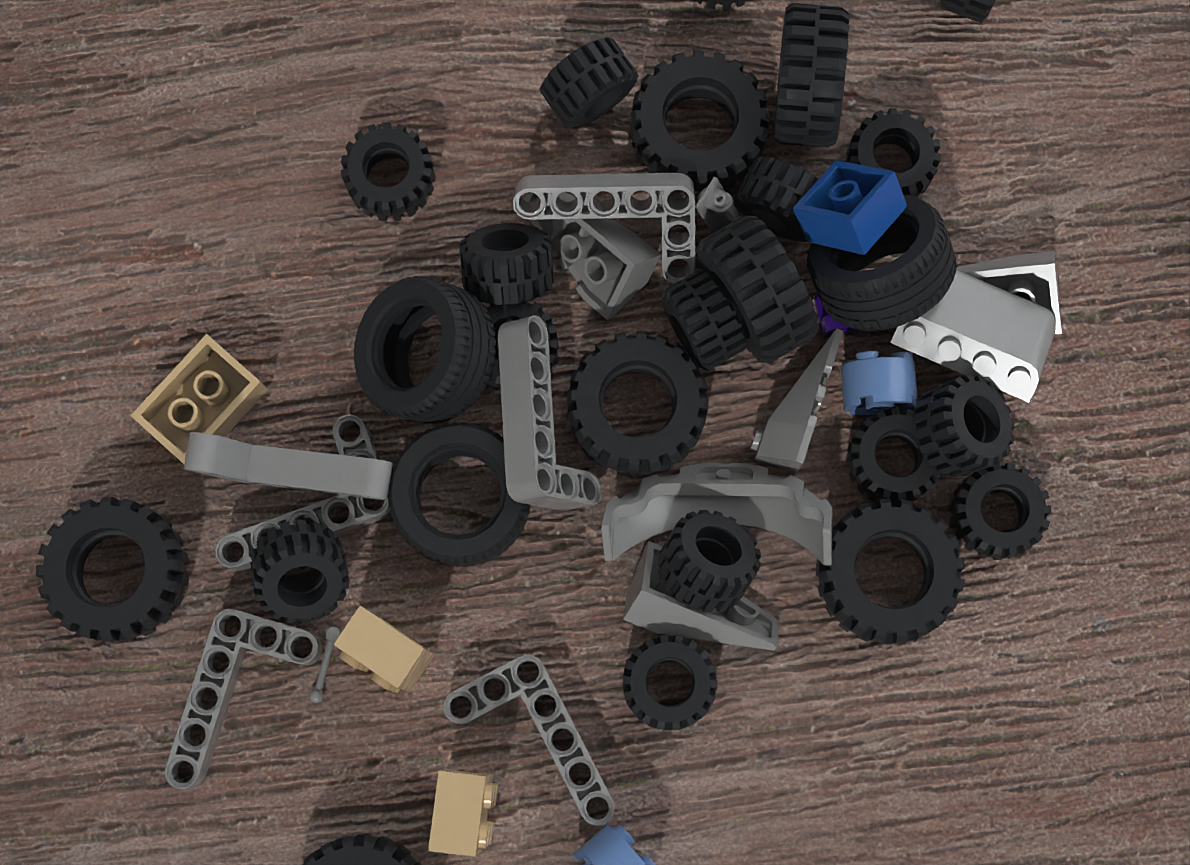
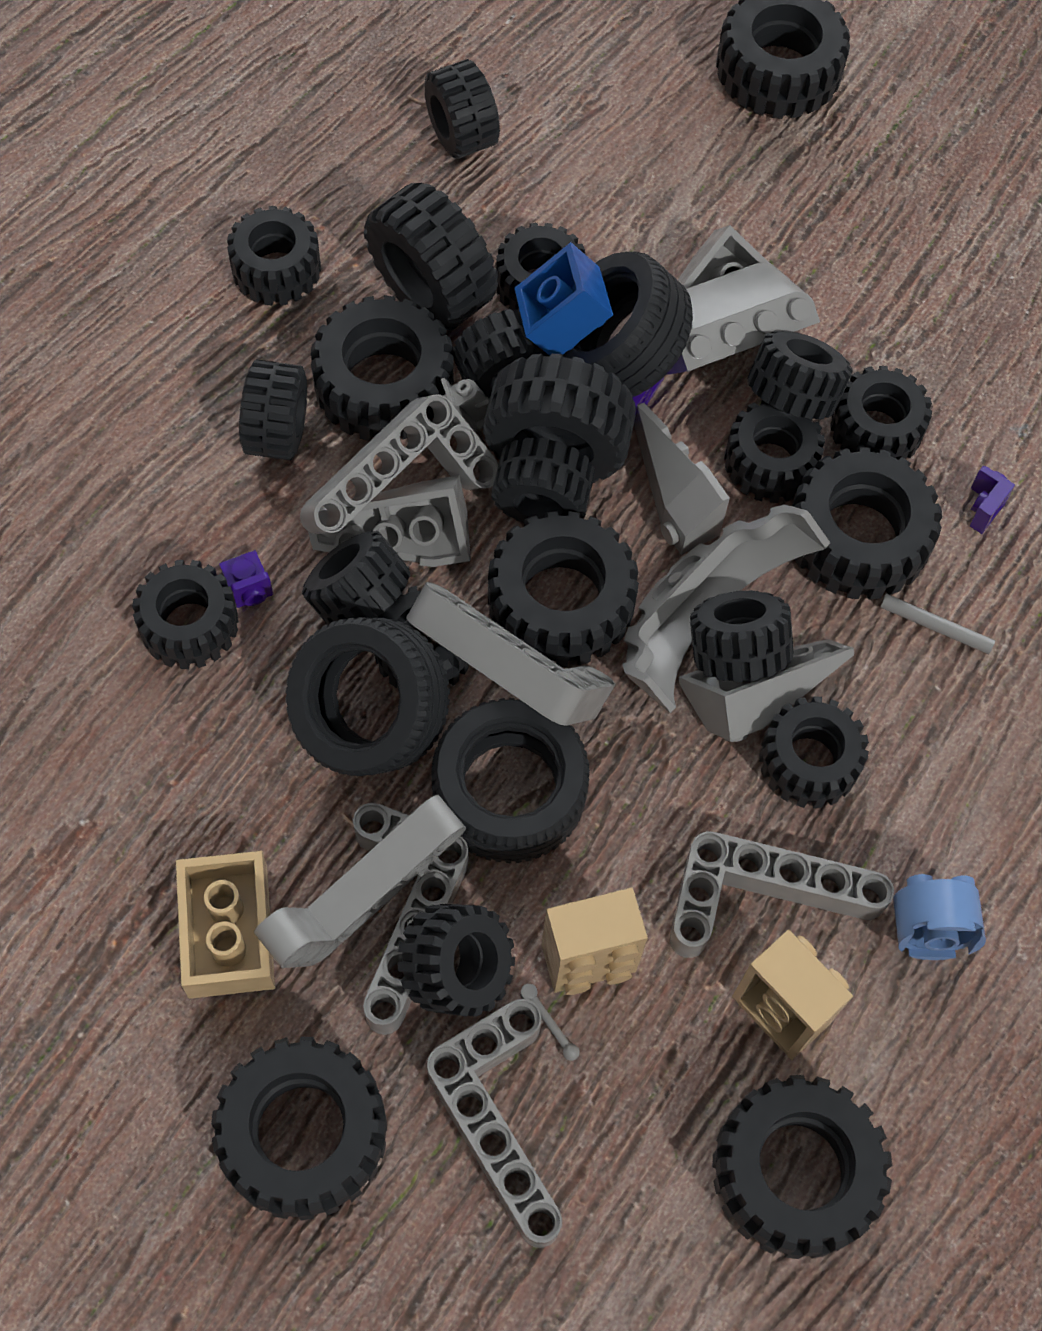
camera: 55 degrees left, 15 degrees down
medium blue brick [841,351,918,416] -> none
none -> dark purple bracket [219,550,274,608]
none -> light grey bar [880,594,995,654]
none -> dark purple bracket [970,466,1015,534]

